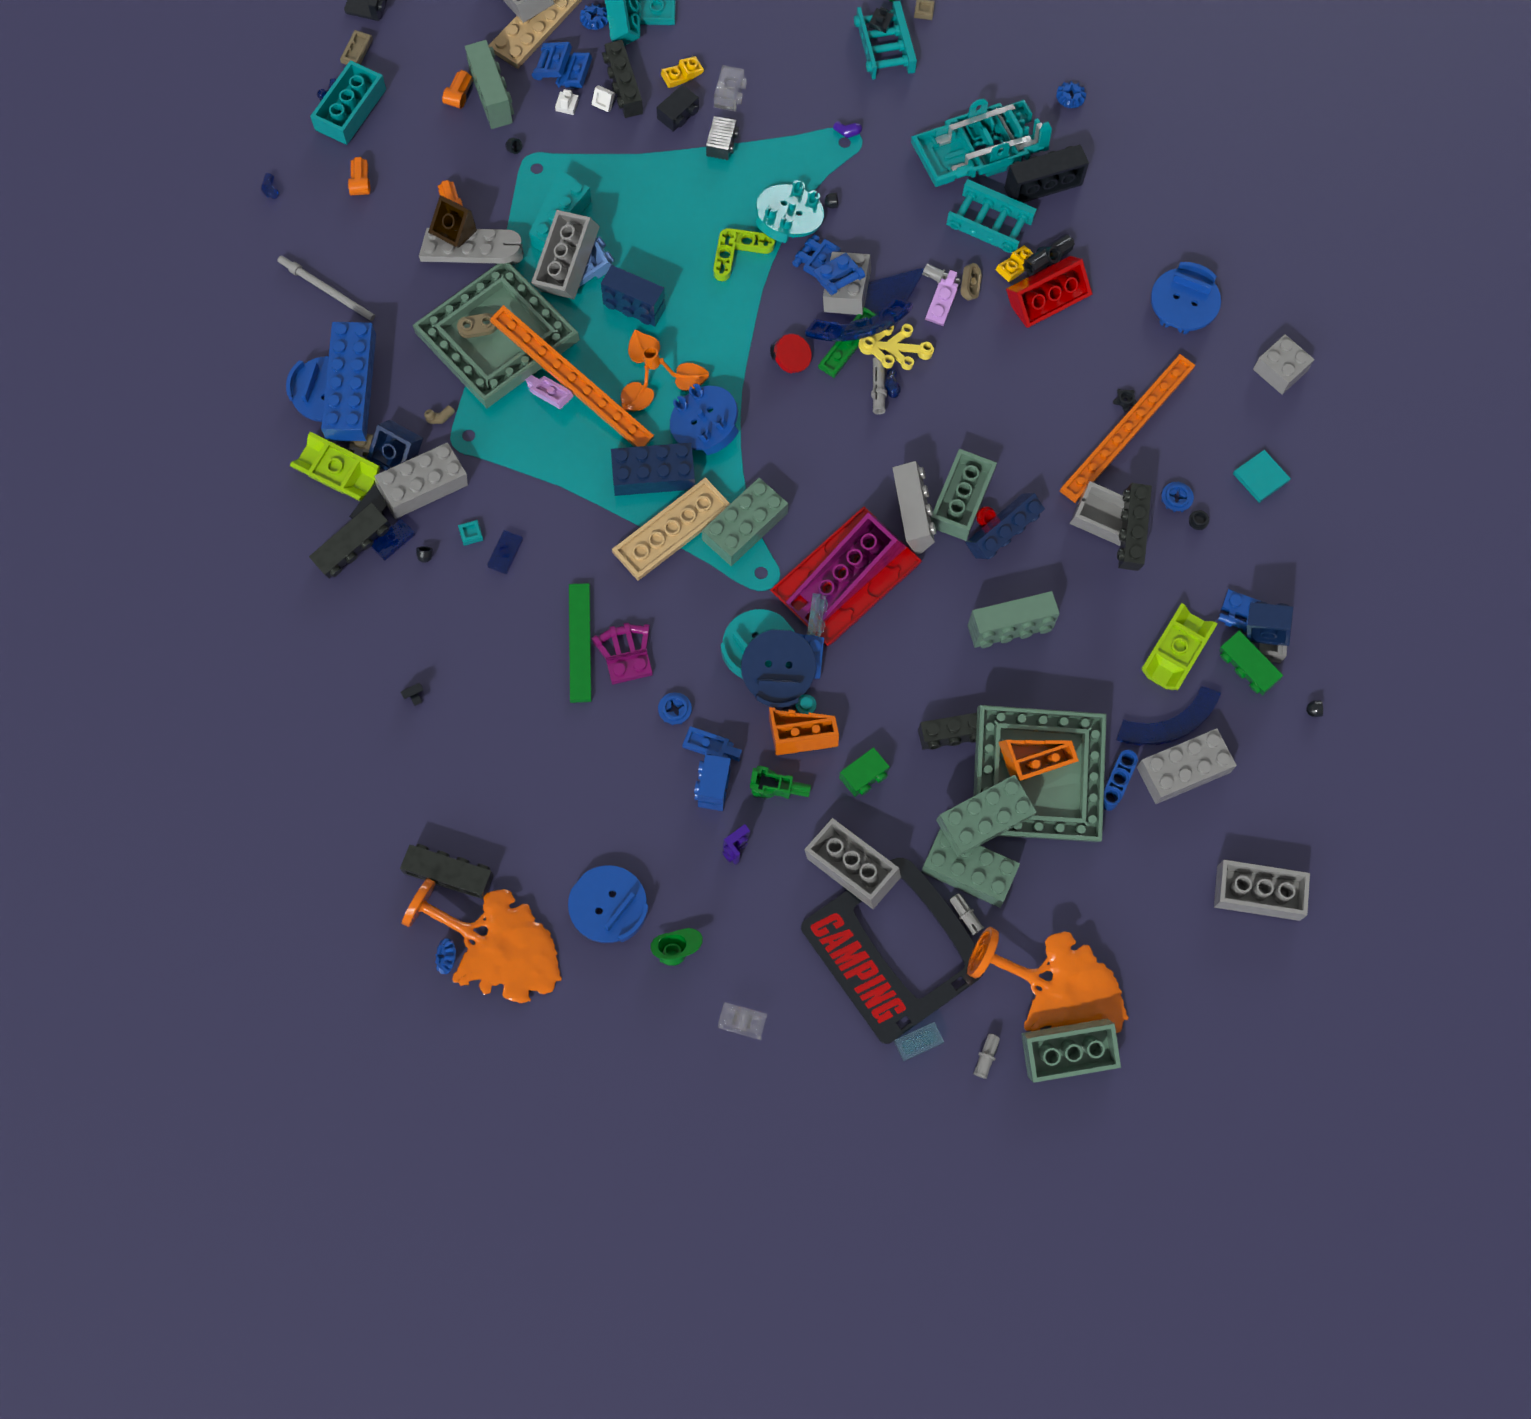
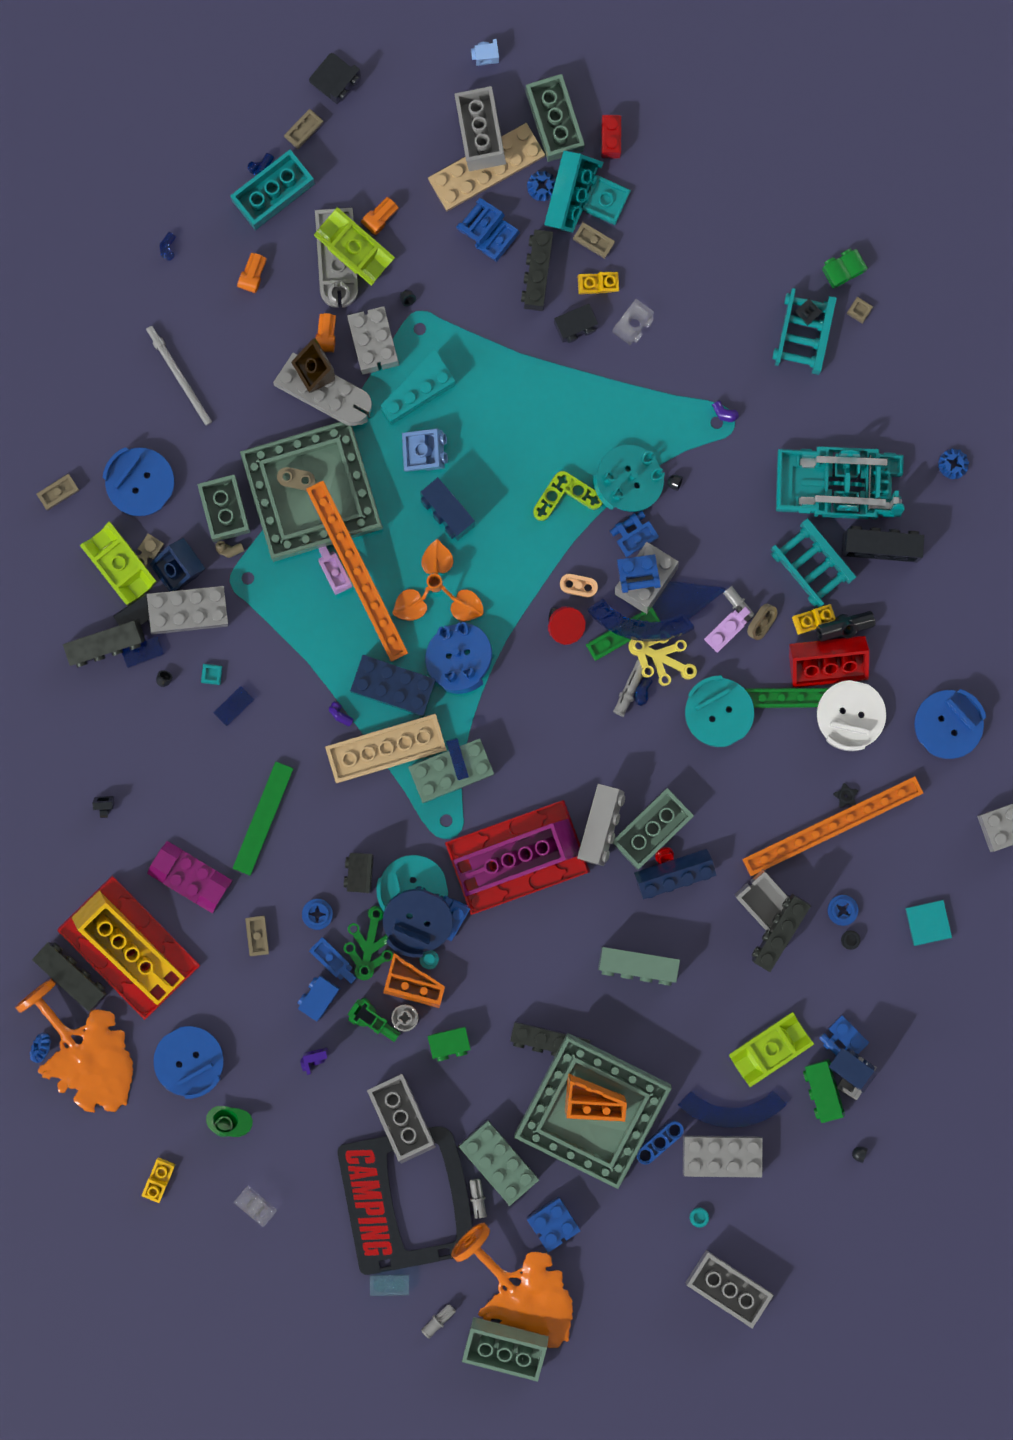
camera: 20 degrees right, 15 degrees up
blue brick [321,322,376,441] -> none
sand green brick [465,40,514,129] -> none
light grey brick [531,210,600,299] -> none
white tile [555,89,579,115] -> none
white tile [591,85,615,112] -> none
magenta plate [591,623,653,685] -> none
brick [706,116,740,160] -> none
clear light blue plate [807,593,828,637] -> none
sand green brick [936,775,1037,857] -> none
none -> dark tan plate [36,474,80,511]
none -> piece [57,875,200,1020]
none -> yellow slope [142,1157,176,1203]
none -> magenta piece [147,841,233,914]
none -> sand green brick [197,475,251,542]
none -> dark tan plate [245,916,269,956]
none -> lime piece [314,207,395,286]
none -> light grey plate [315,208,358,308]
none -> dark purple arm [329,701,353,727]
none -> green plant [343,906,393,980]
none -> pearl dark grey slope [344,853,374,893]
none -> light grey piece [347,306,399,375]
none -> light grey wheel [391,1004,419,1032]
none -> clear blue piece [446,738,469,780]
none -> blue piece [526,1196,581,1253]
none -> light nougat plate [560,574,598,598]
none -> dark tan plate [573,222,615,259]
none -> teal piece [685,675,754,747]
none -> teal tile [689,1207,709,1228]
none -> green tile [726,688,829,708]
none -> white piece [817,680,886,751]

